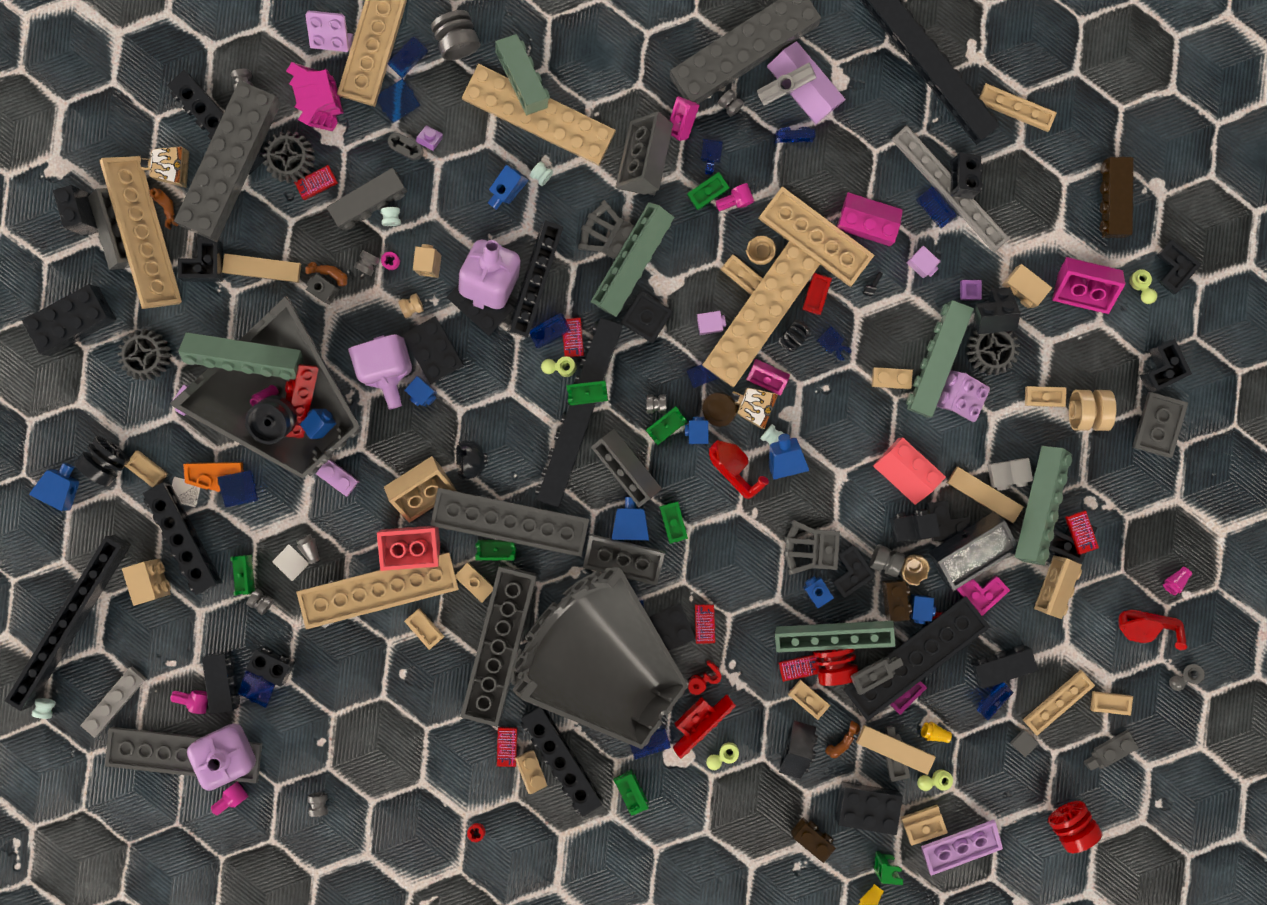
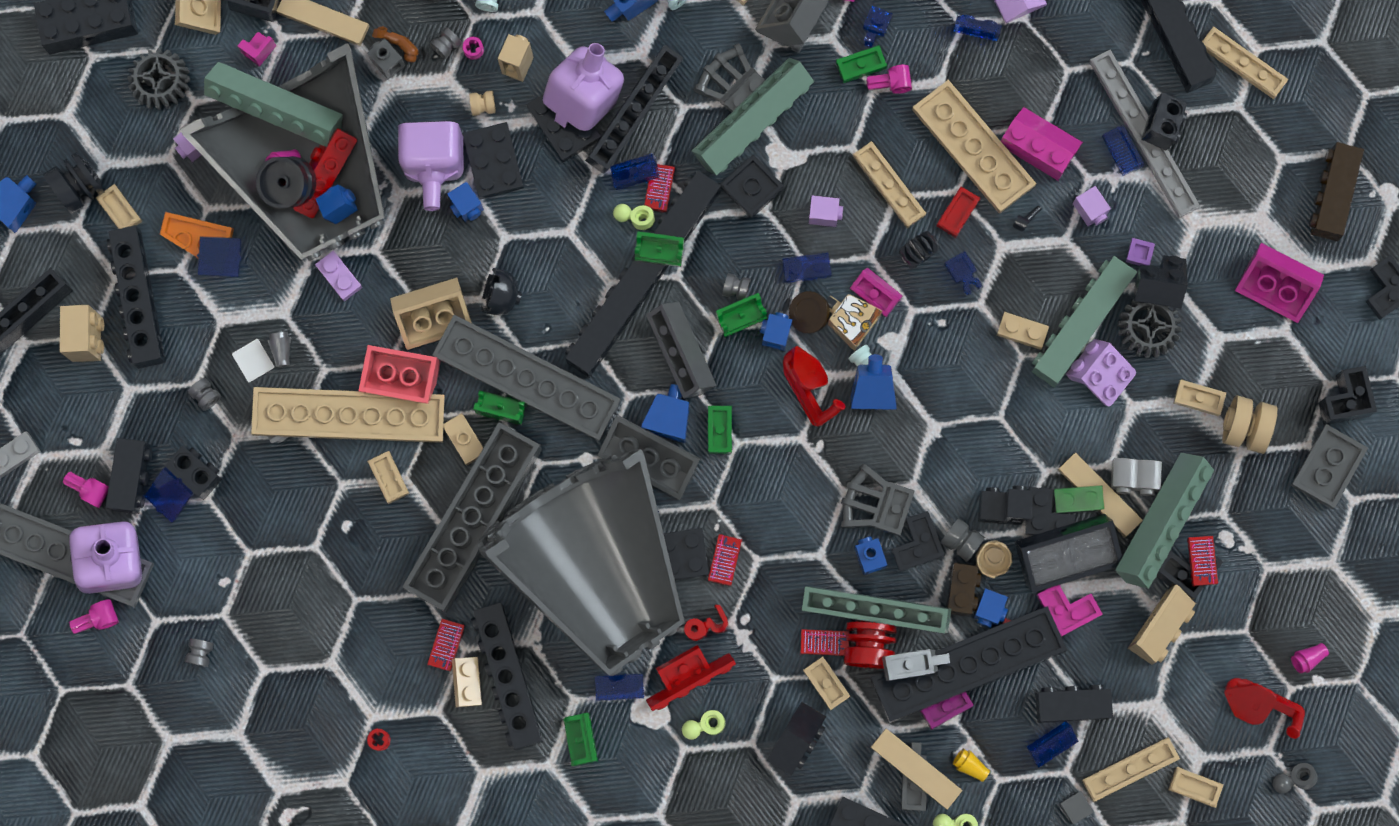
camera: 15 degrees right, 10 degrees down
white sticker [172,477,200,507] -> none
green hinge [230,555,255,596] -> none
tan plate [702,241,820,387] -> none
tan hair [746,236,776,265] -> none
dark orange arm [825,721,861,758] -> none
coral slope [873,438,946,505] -> none
tan brick [1002,264,1052,308] -> none
yellowish green plate [1130,270,1157,304] -> none
none -> dark pink panel [238,32,276,67]
none -> green plate [1054,485,1105,513]

